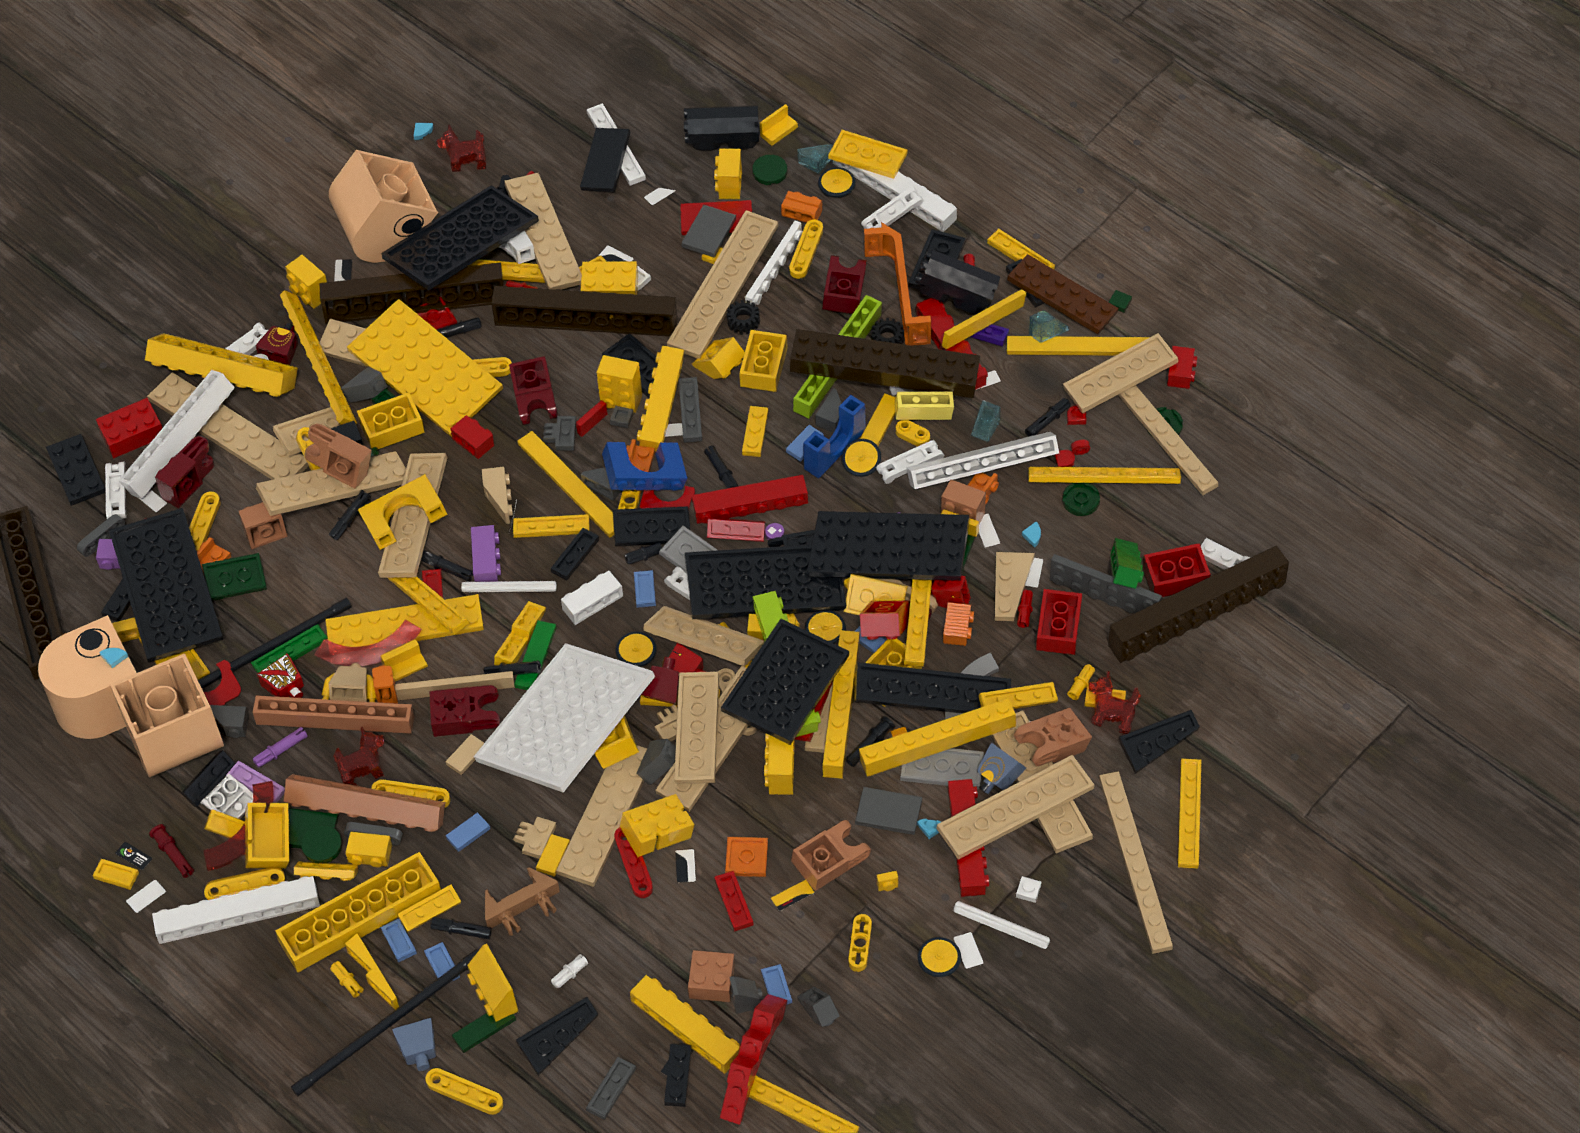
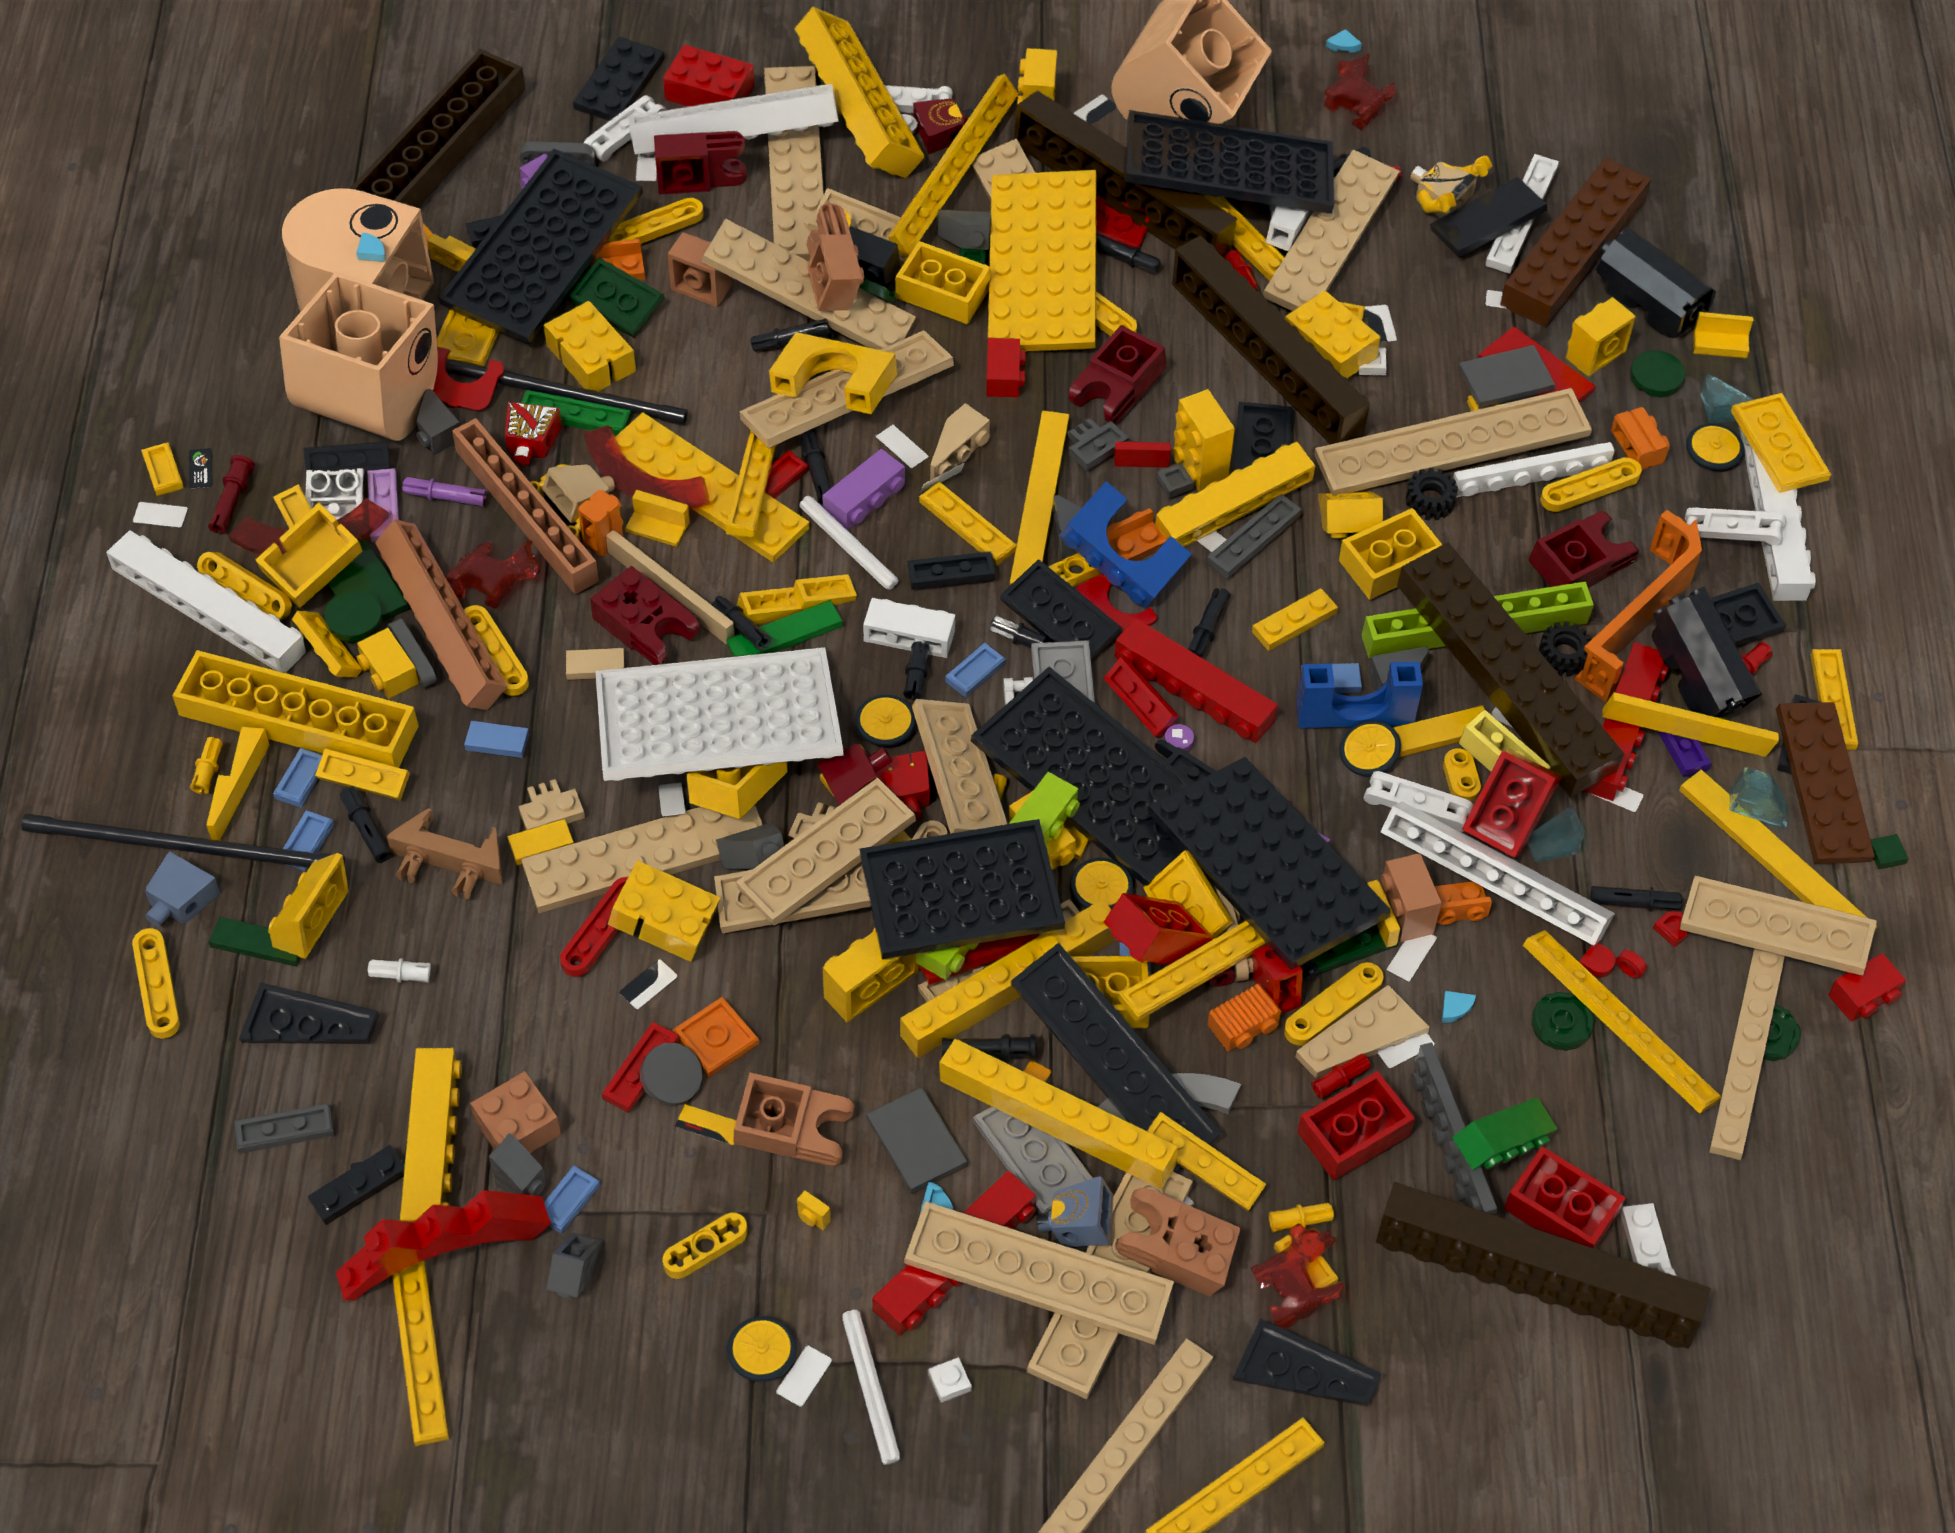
camera: 45 degrees right, 0 degrees up
none -> yellow piece [544,301,636,391]
none -> dark grey tile [639,1043,702,1106]
none -> white sticker [658,782,685,816]
none -> white sticker [876,425,929,469]
none -> black pin [903,641,930,700]
none -> yellow plate [1284,962,1383,1046]
none -> torso [1410,156,1492,218]
none -> red brick [1462,749,1562,858]
none -> reddish brown brick [1500,157,1651,328]

